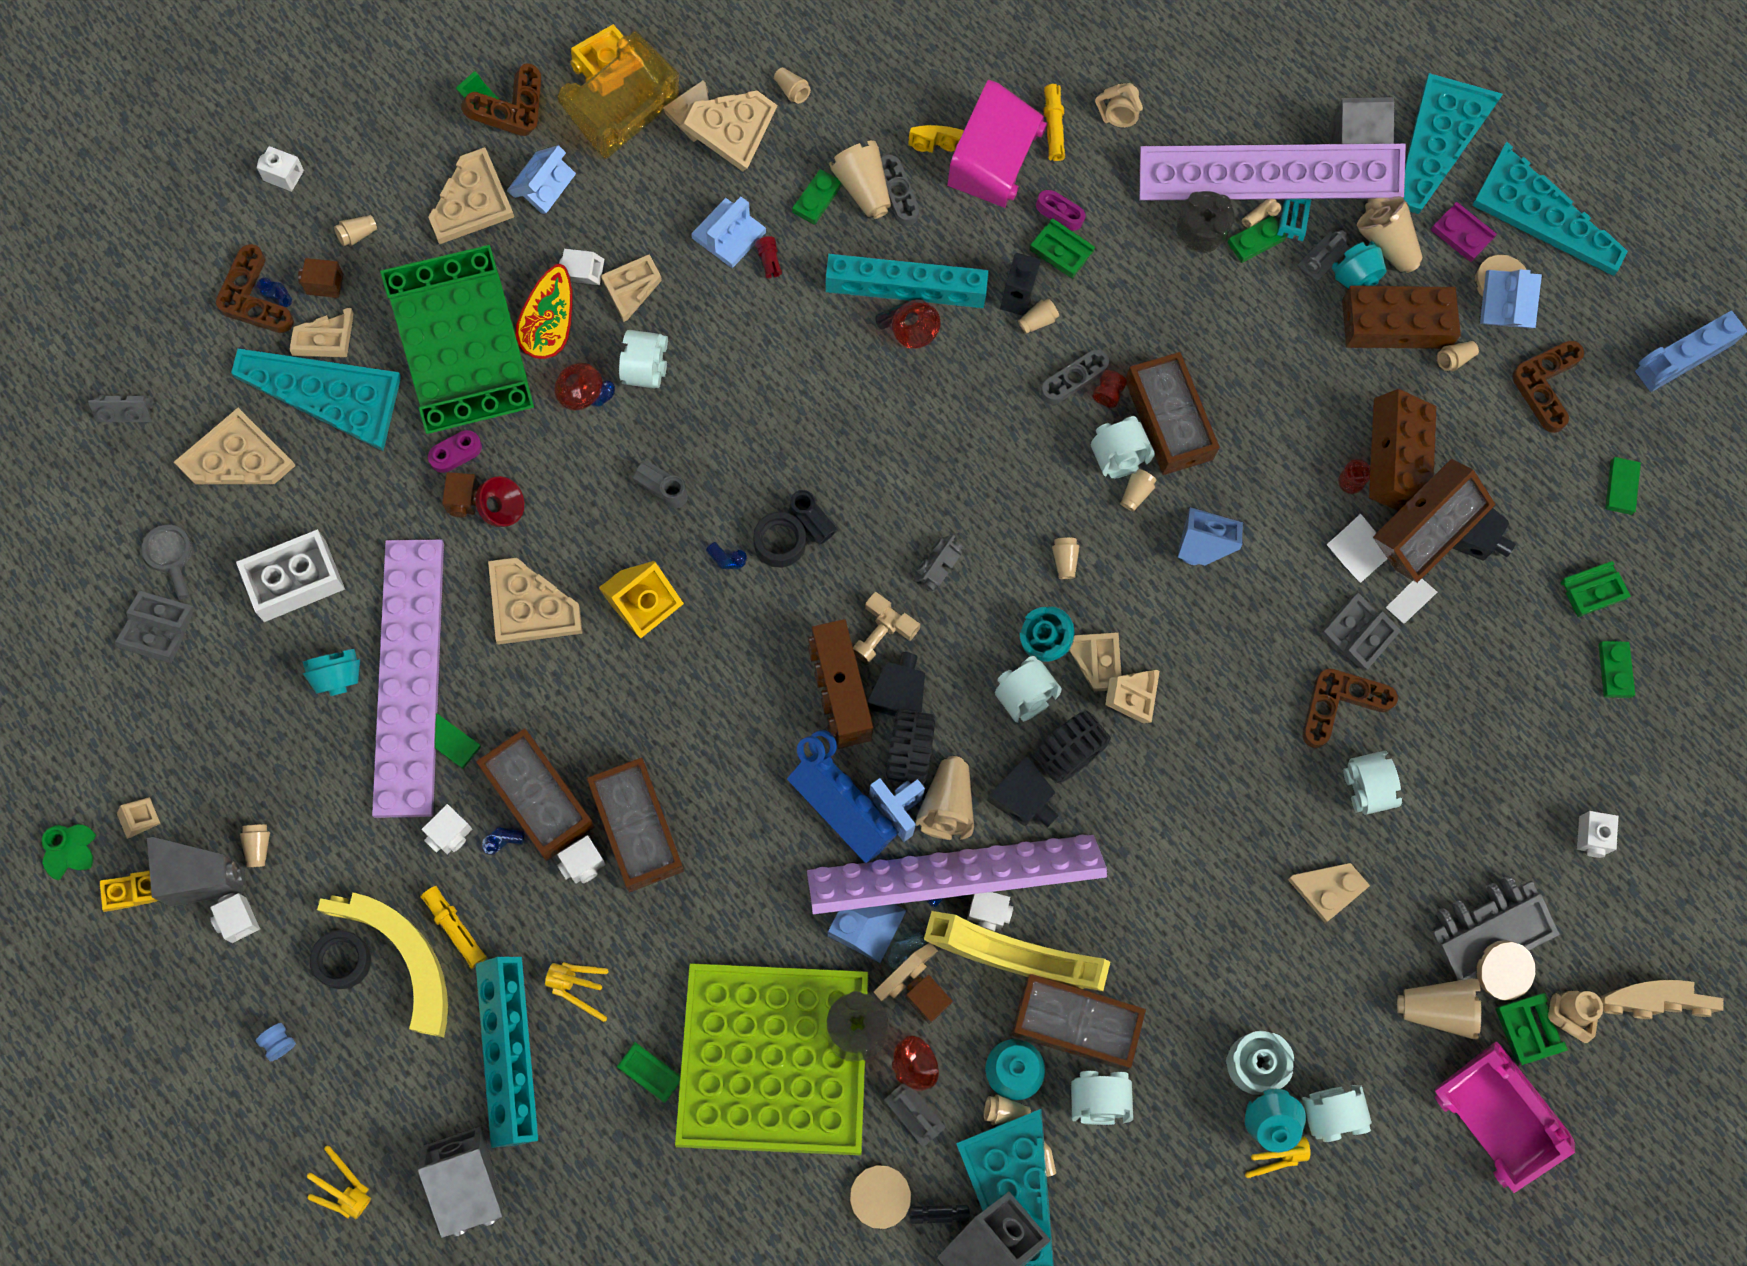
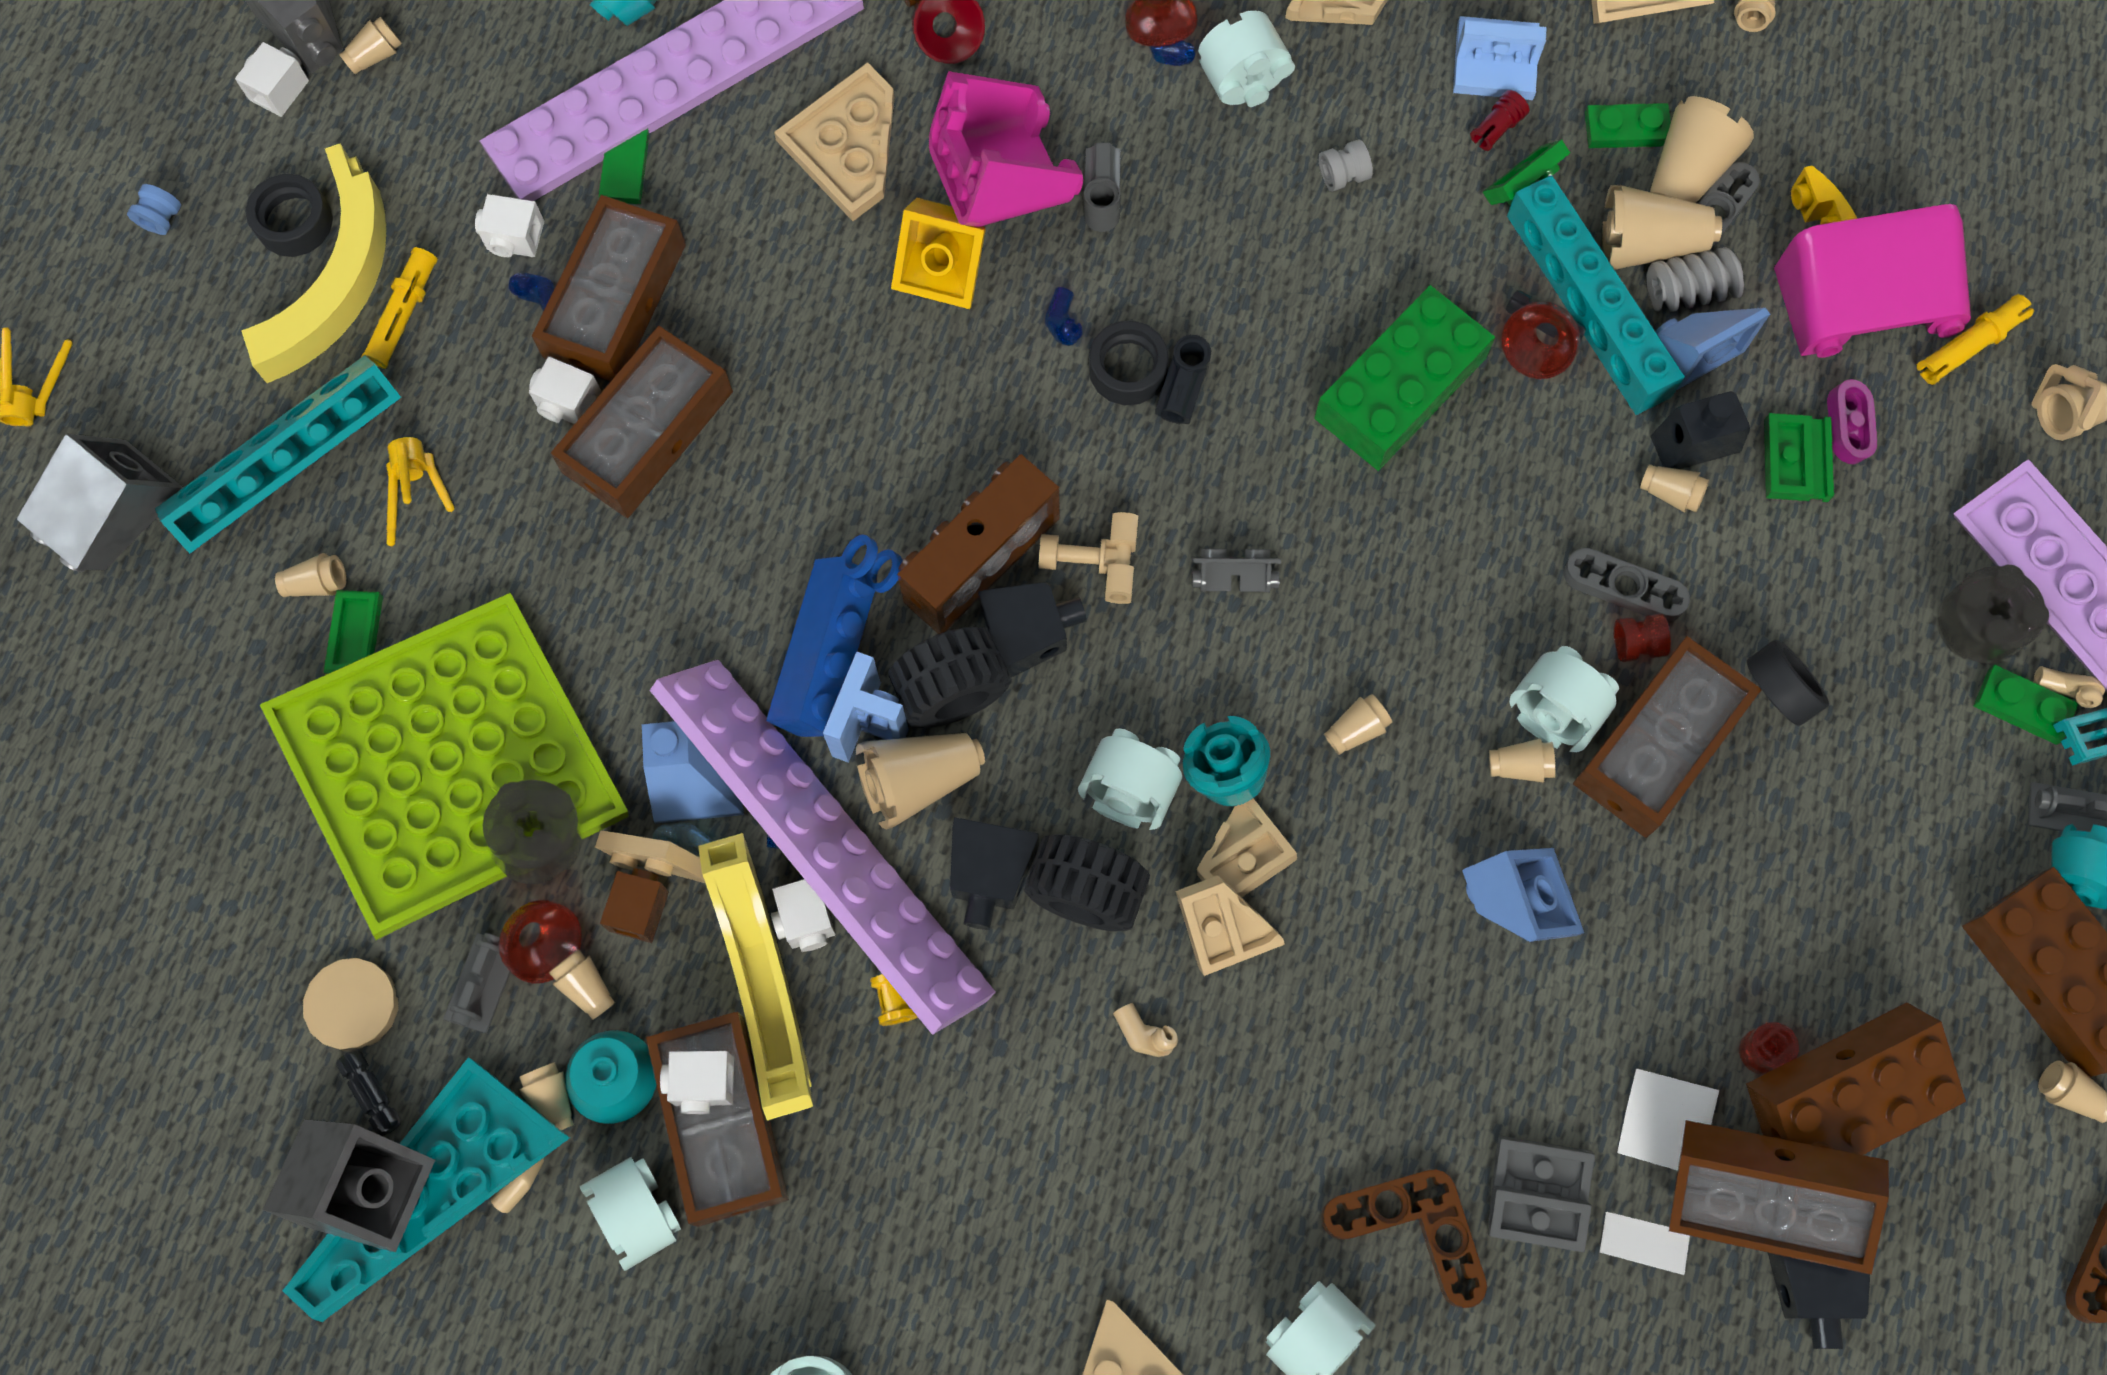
camera: 65 degrees right, 0 degrees up
none -> tan cone [275,553,346,597]
none -> tan cone [549,949,615,1020]
none -> white brick [660,1051,734,1114]
none -> yellow bush [870,974,918,1026]
none -> dark pink windscreen [929,71,1083,227]
none -> tan arm [1113,1003,1178,1057]
none -> green brick [1314,285,1495,471]
none -> light grey wheel [1319,139,1373,192]
none -> green plate [1482,140,1570,205]
none -> tan cone [1602,185,1722,270]
none -> light grey piece [1646,247,1744,312]
none -> medium blue slope [1655,308,1770,390]
none -> black tyre [1747,640,1830,726]

